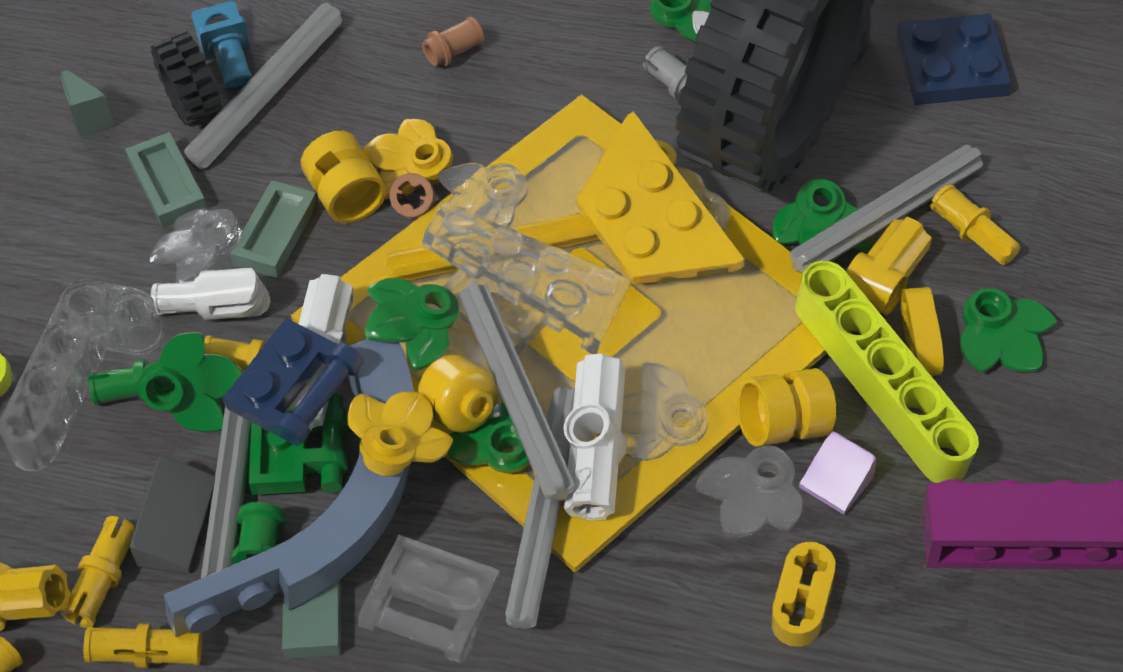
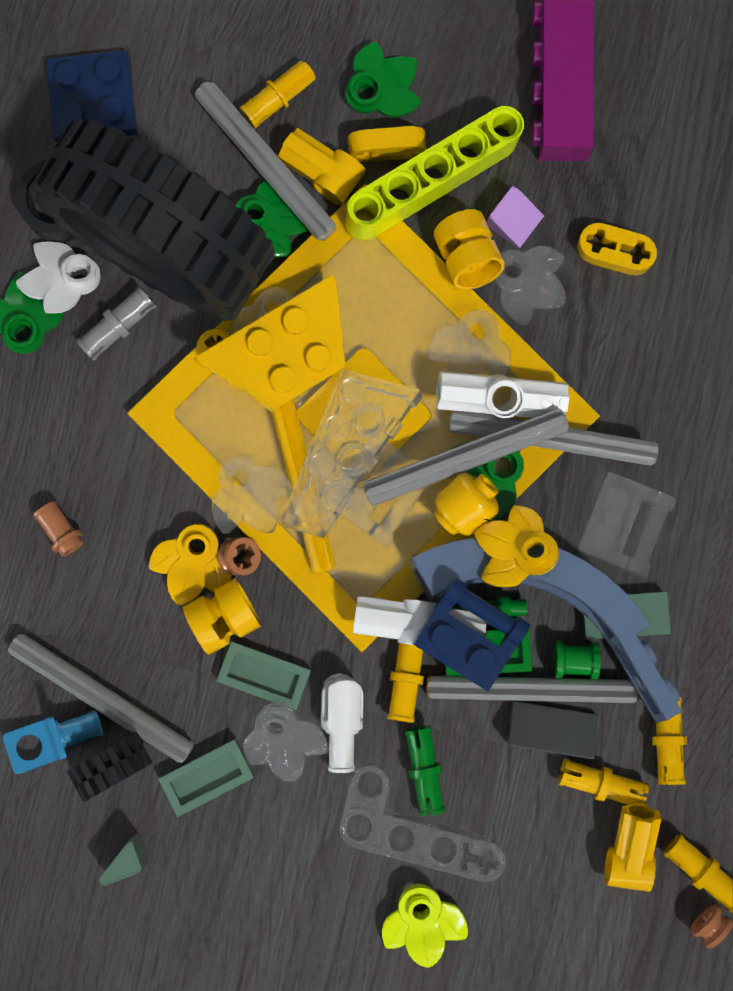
camera: 90 degrees left, 30 degrees up
green plate [138,332,243,432] -> none
green plate [364,278,459,371] -> none

